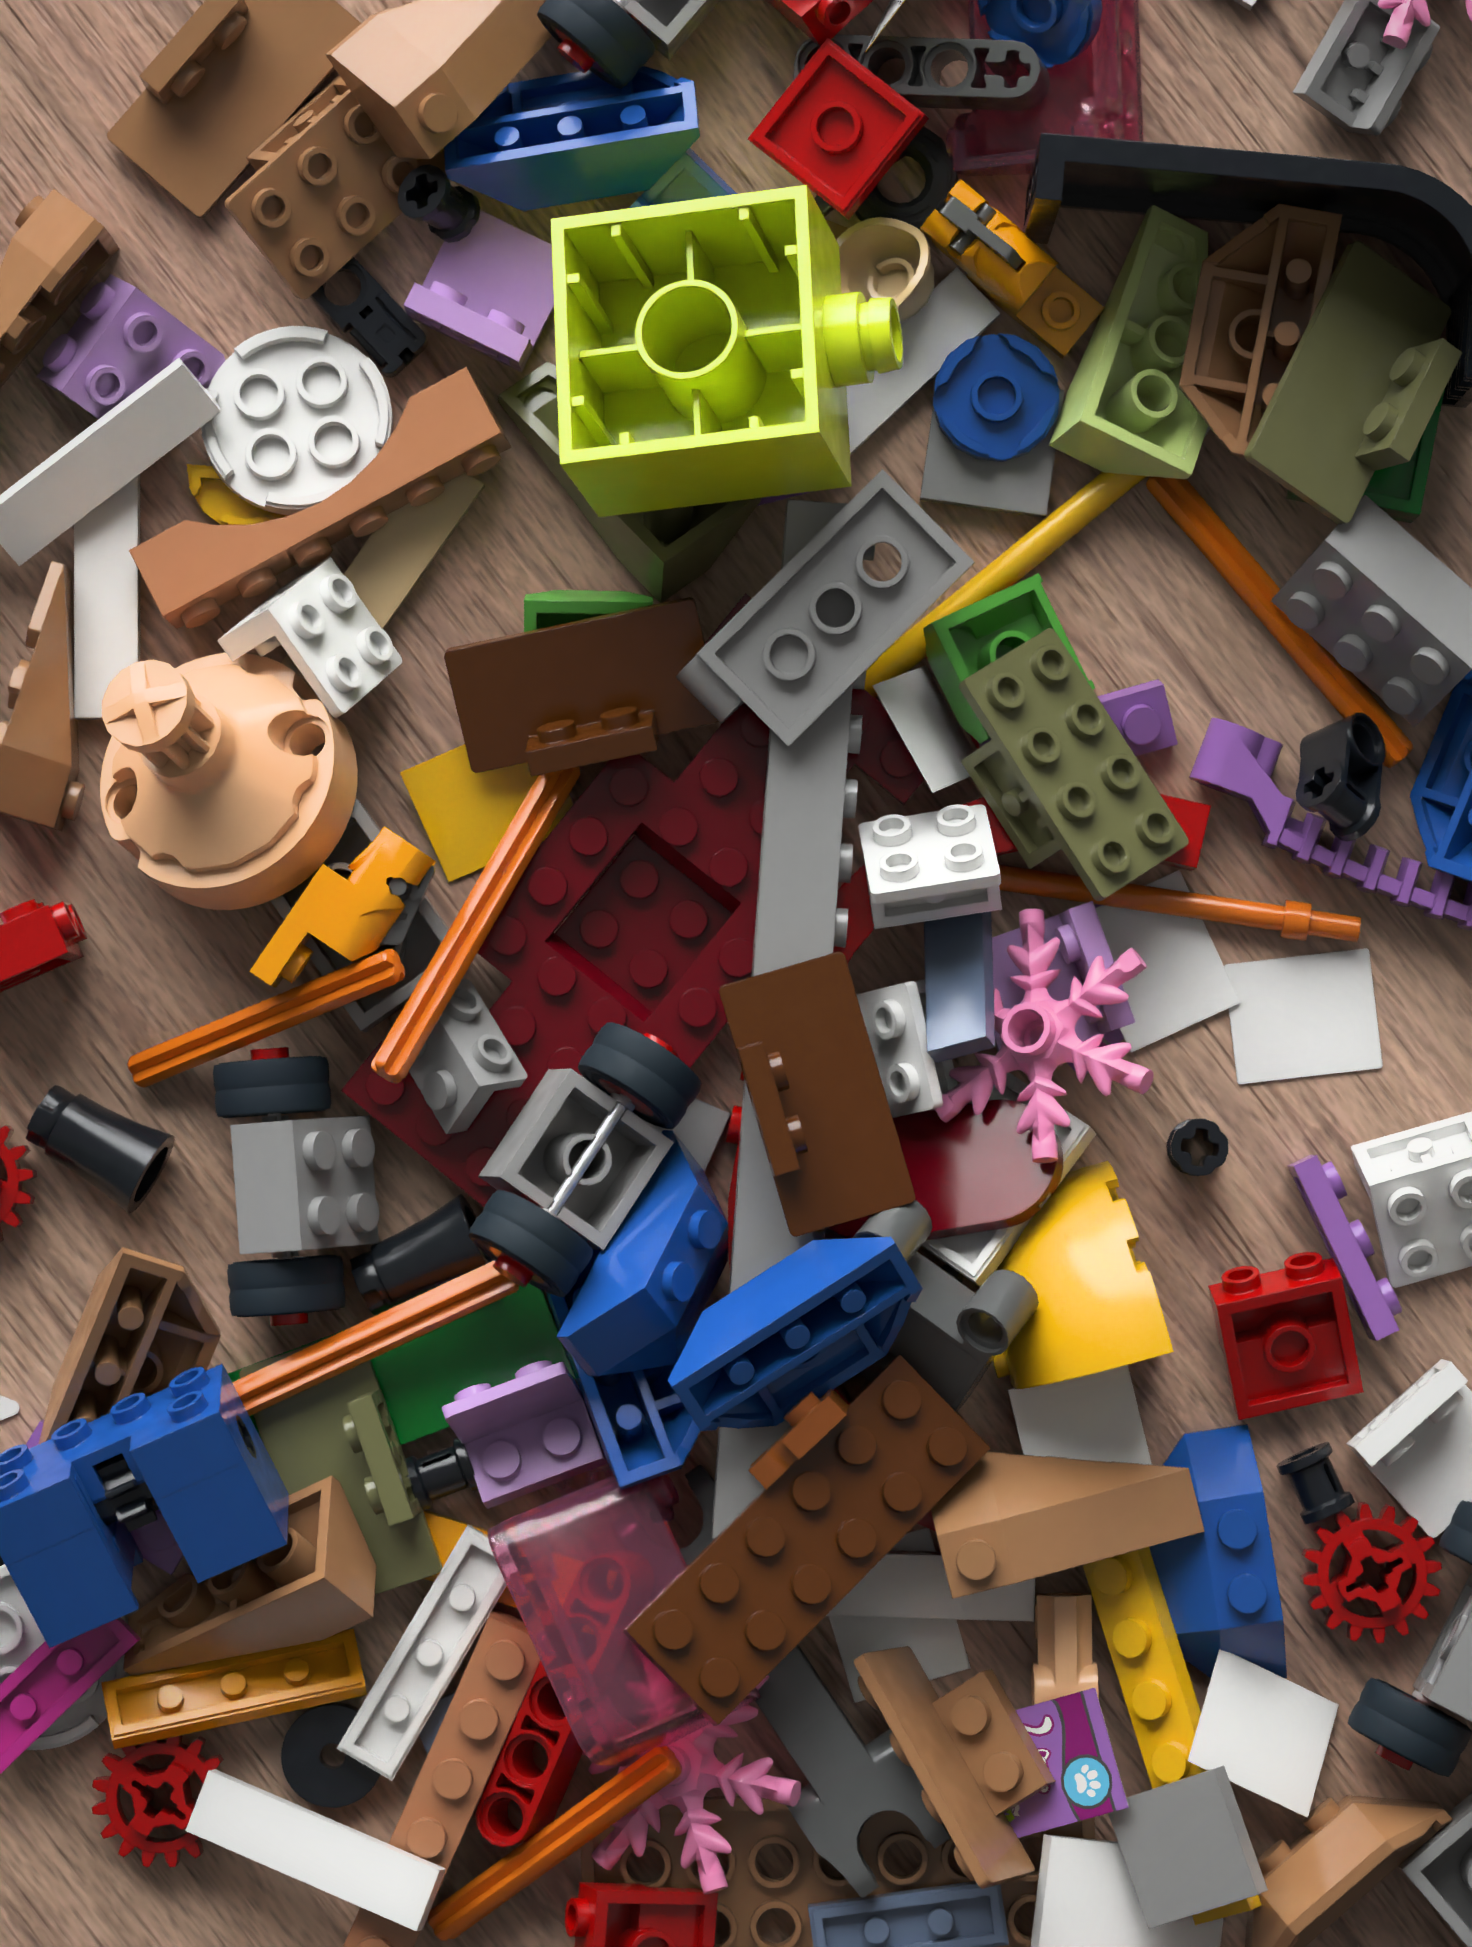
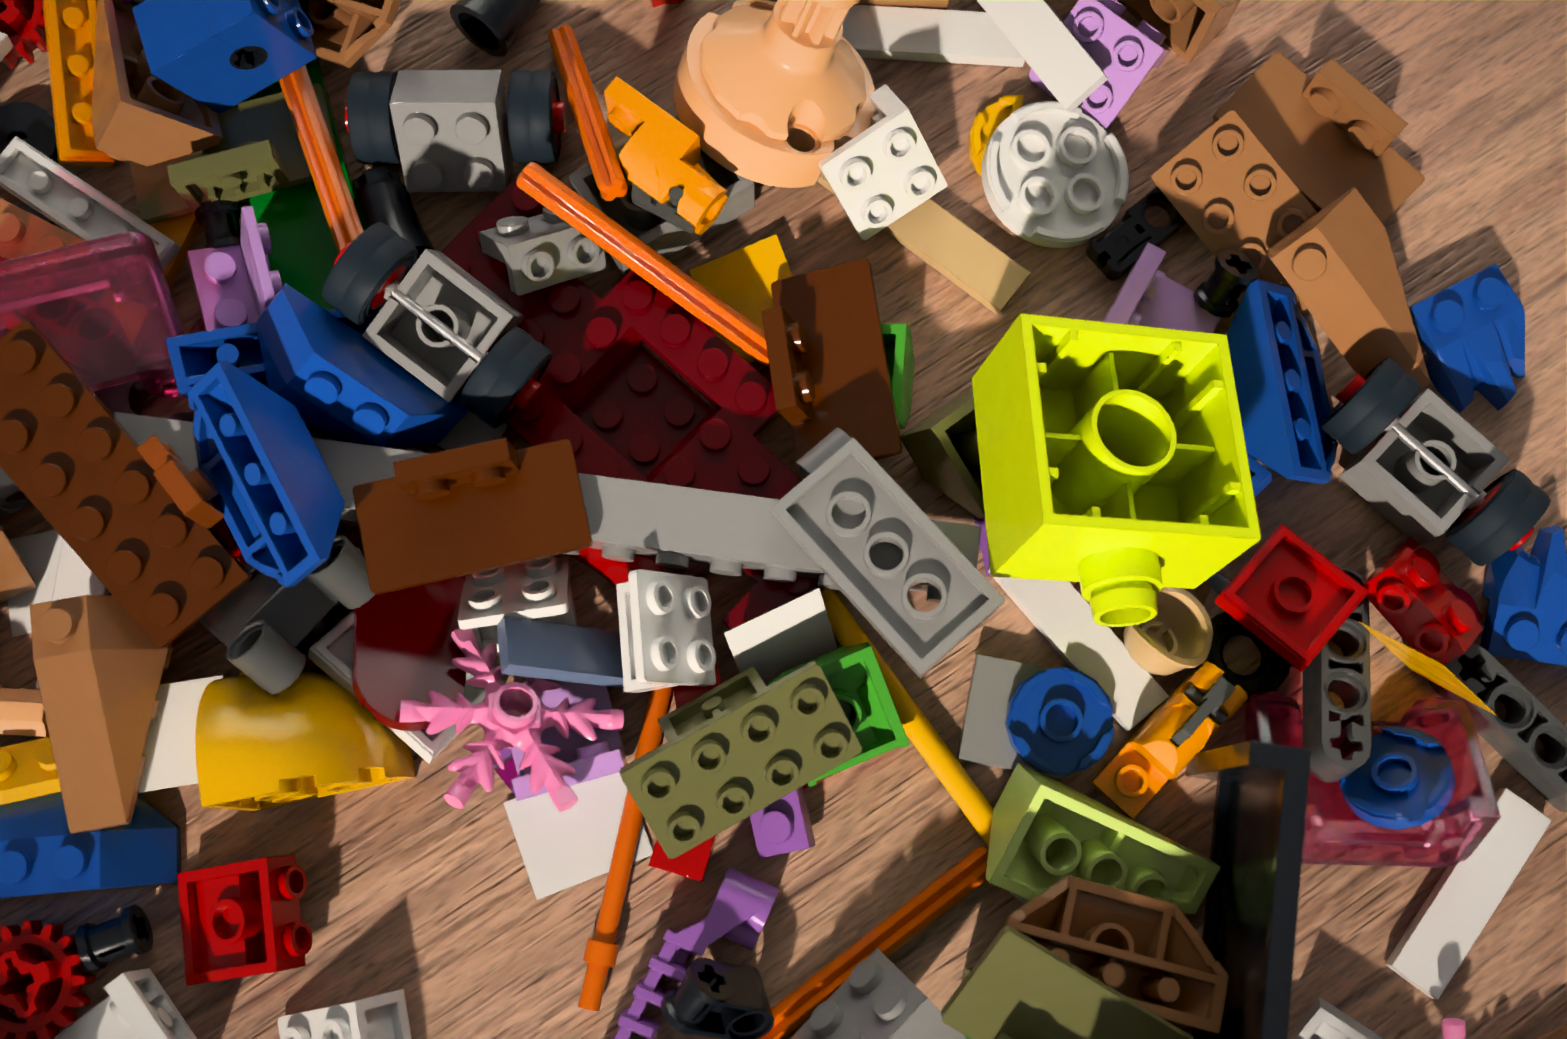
camera: 85 degrees right, 10 degrees down
nougat arch [129,367,511,629] -> none
black bush [1166,1119,1228,1176] -> none
white sticker [1224,948,1383,1084] -> none
medium lavender plate [1287,1155,1402,1341] -> none

